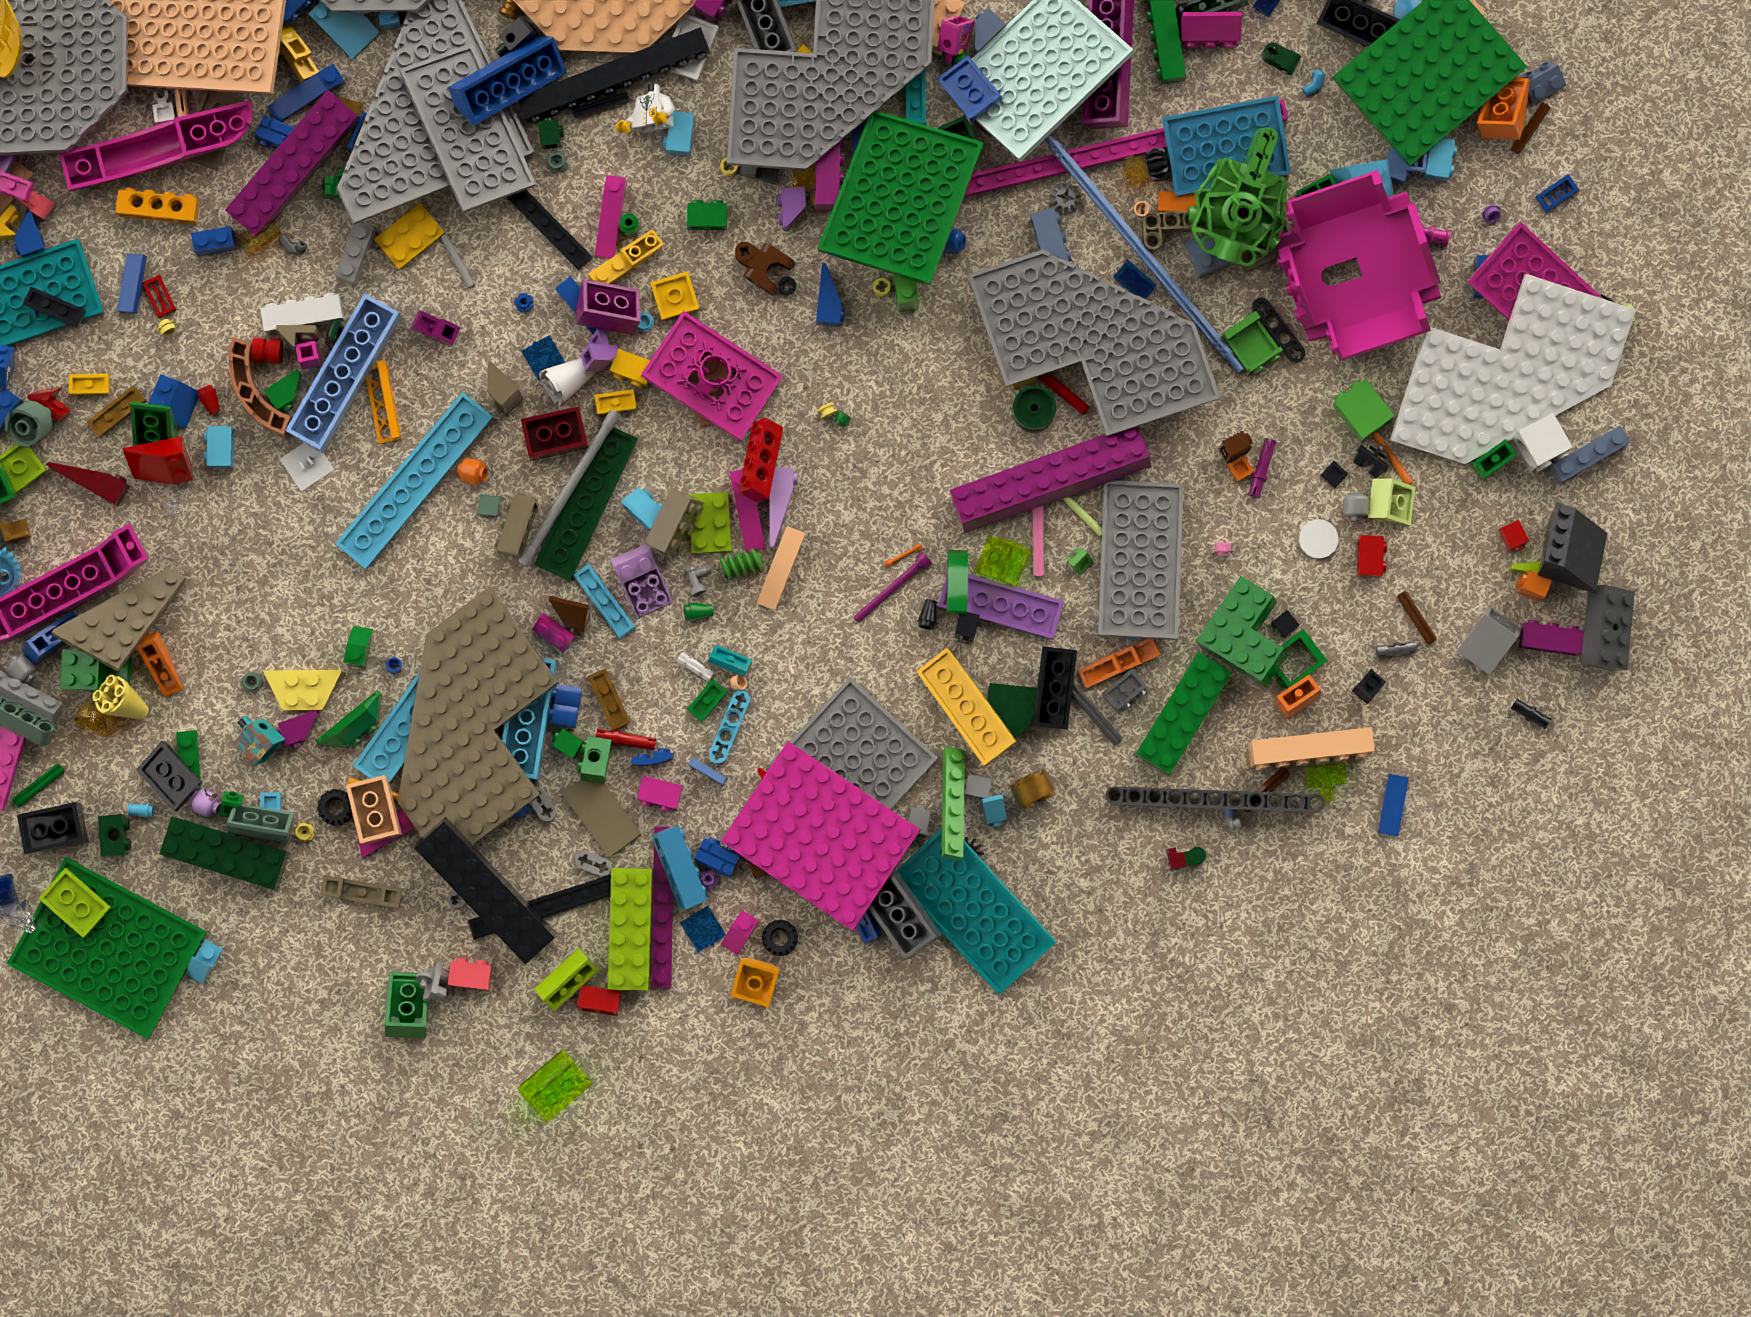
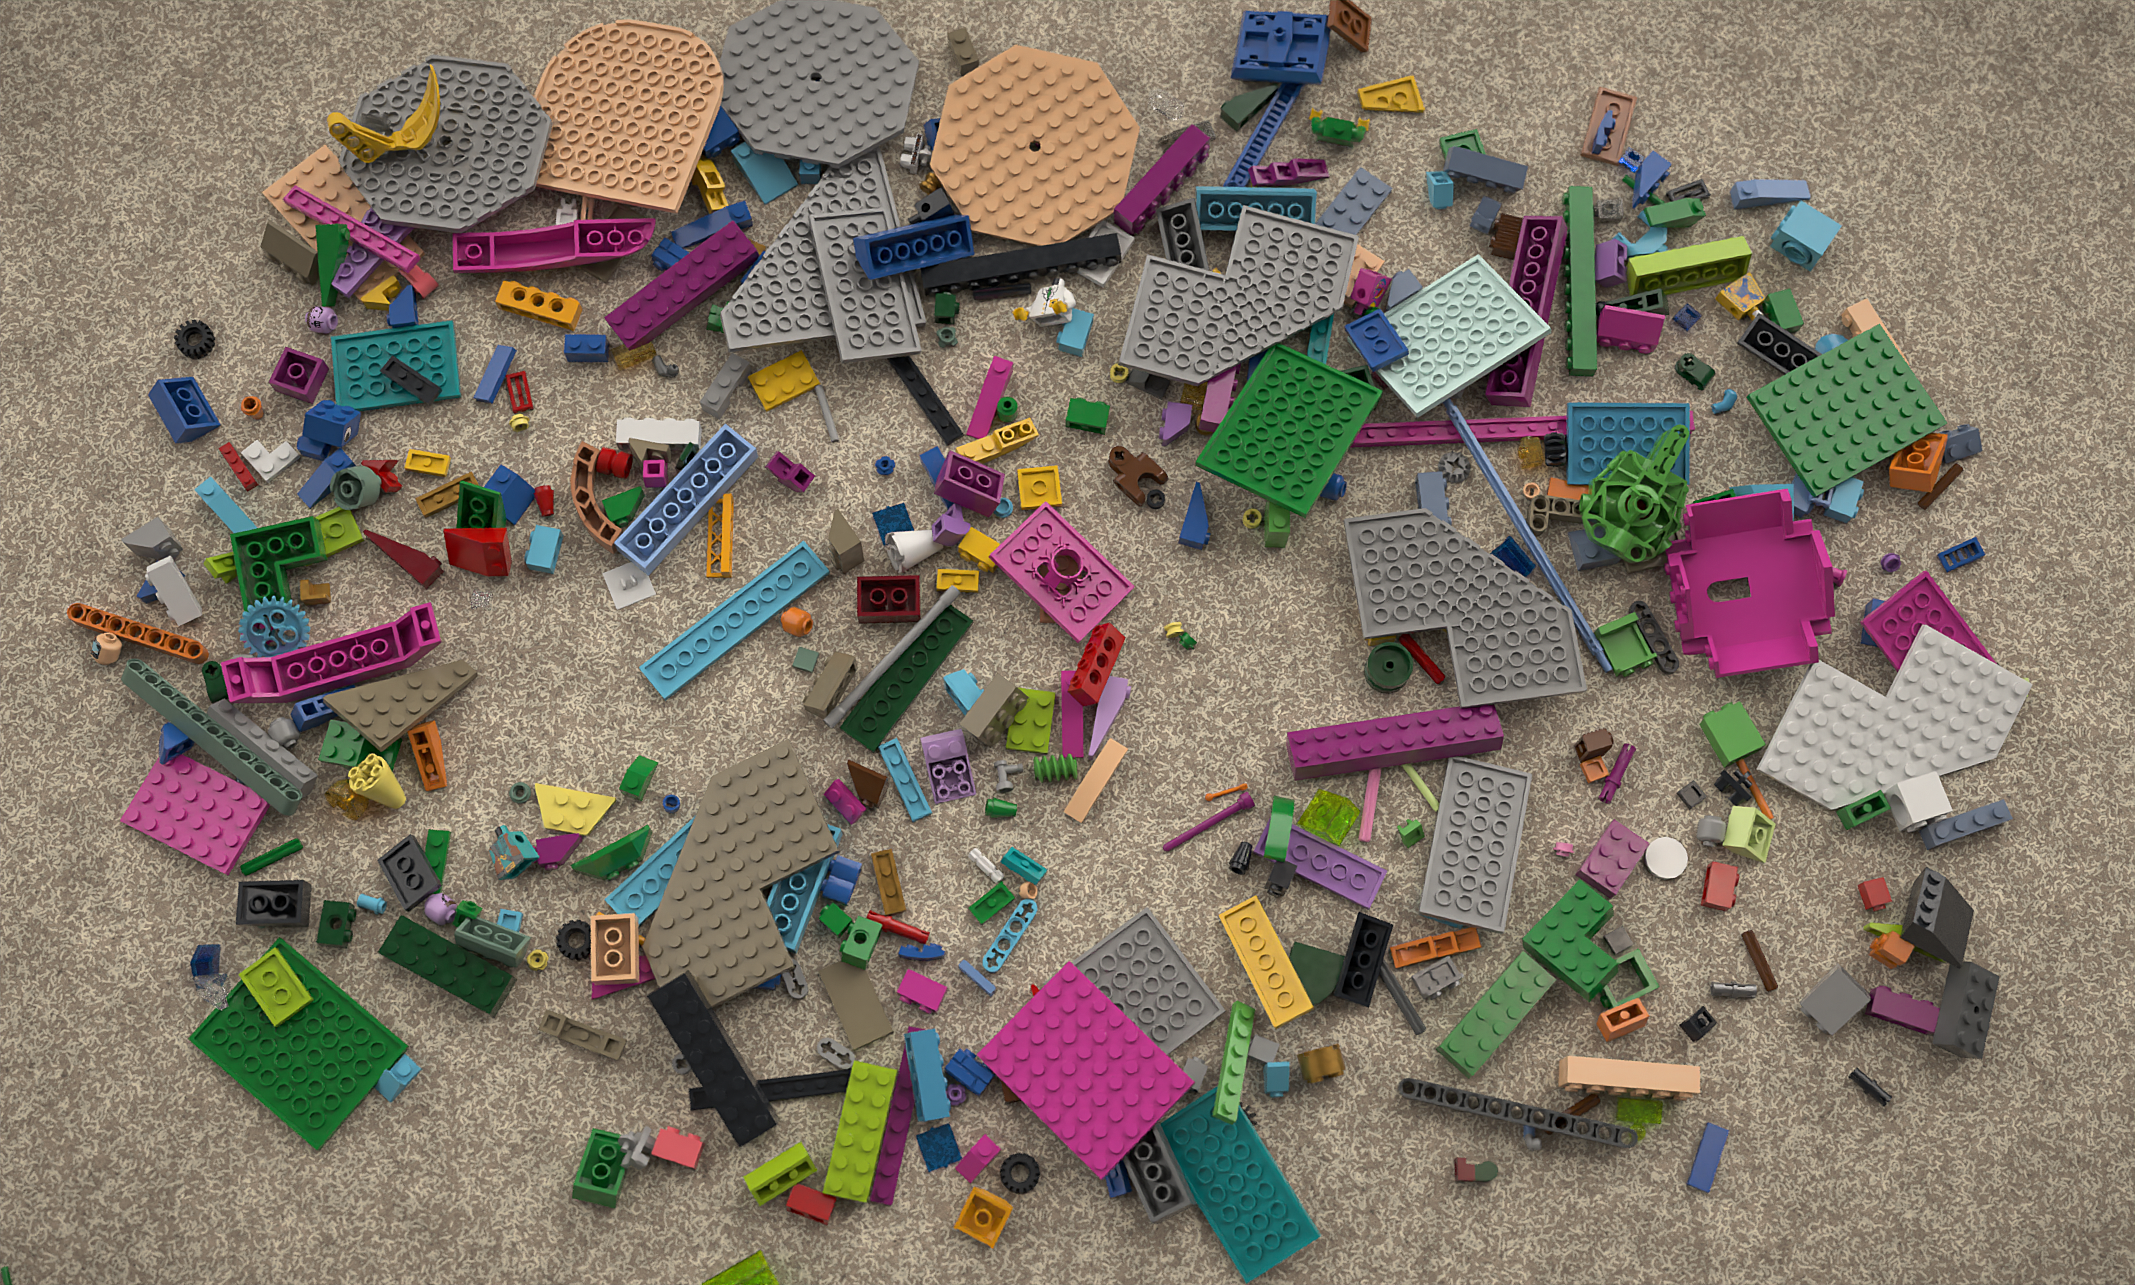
camera: 10 degrees right, 10 degrees down
none -> brick [1575,819,1650,899]

